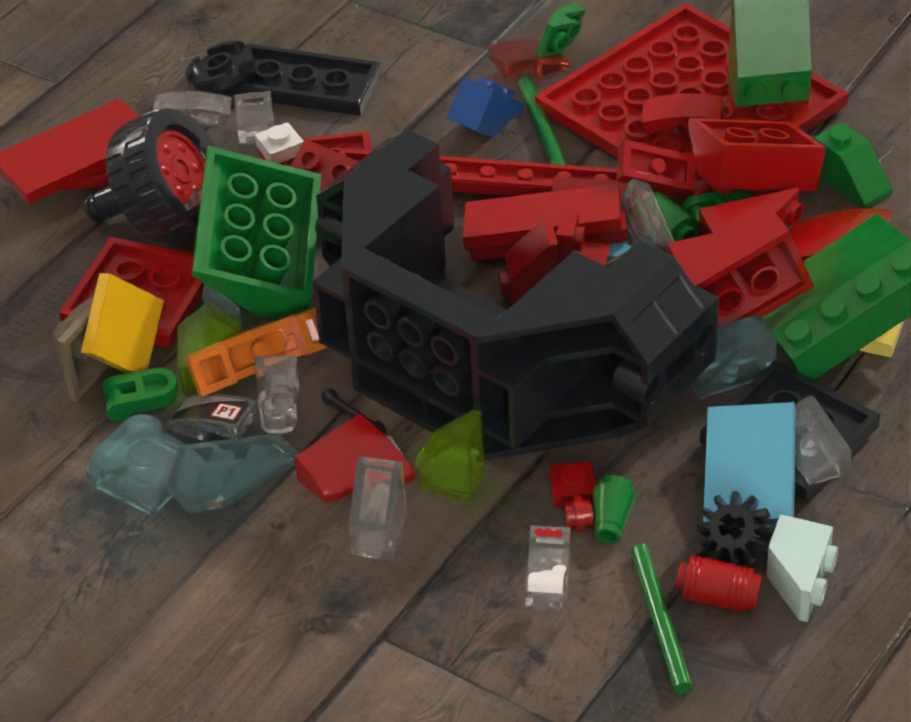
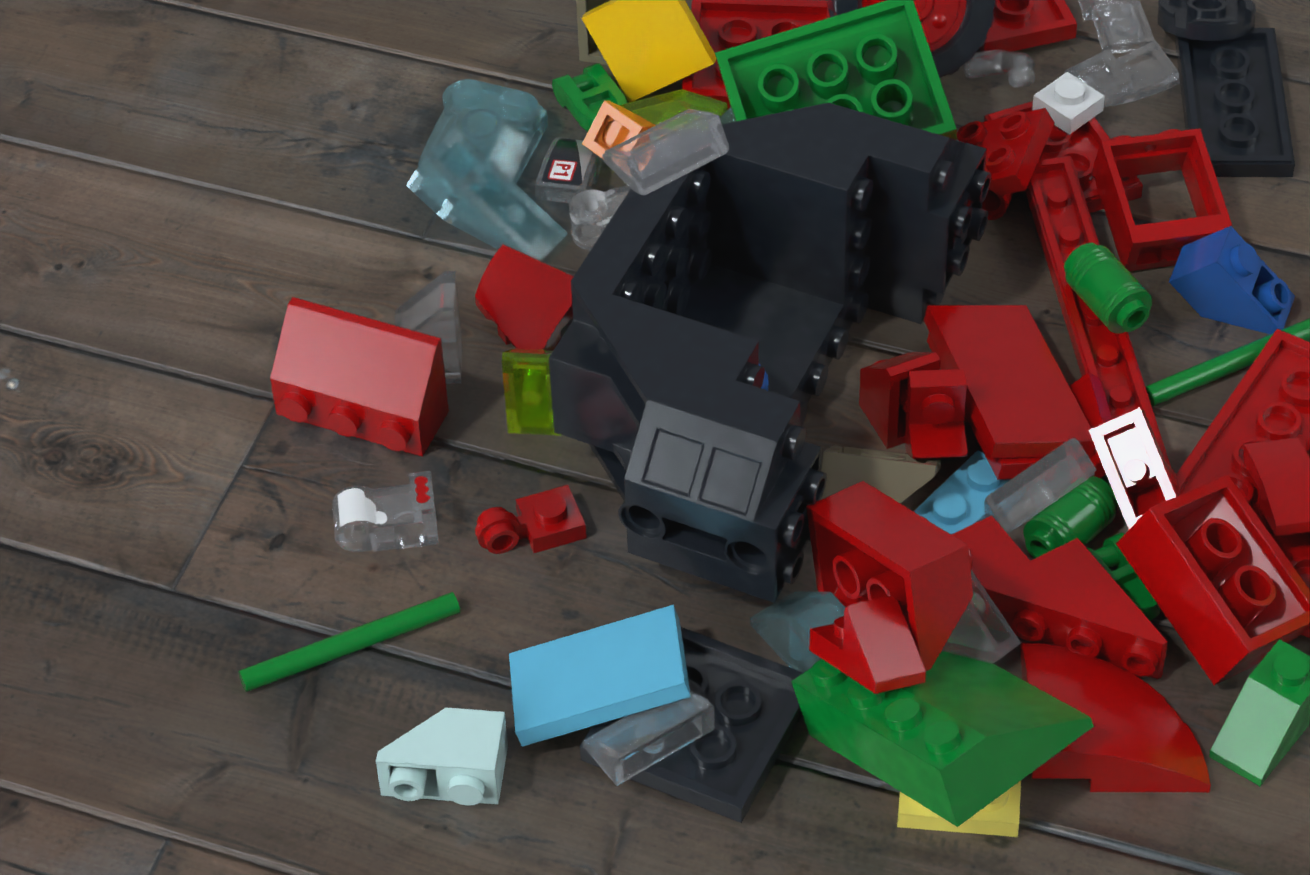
camera: 75 degrees right, 5 degrees up
green cone [593,475,636,544] -> none
red head [675,555,762,613] -> none
black gear [696,491,775,566] -> none
none -> slope [270,297,449,457]
none -> clear slope [602,108,729,195]
none -> red slope [809,596,926,694]
none -> green head [1064,243,1152,333]
none -> red window [1092,128,1233,271]

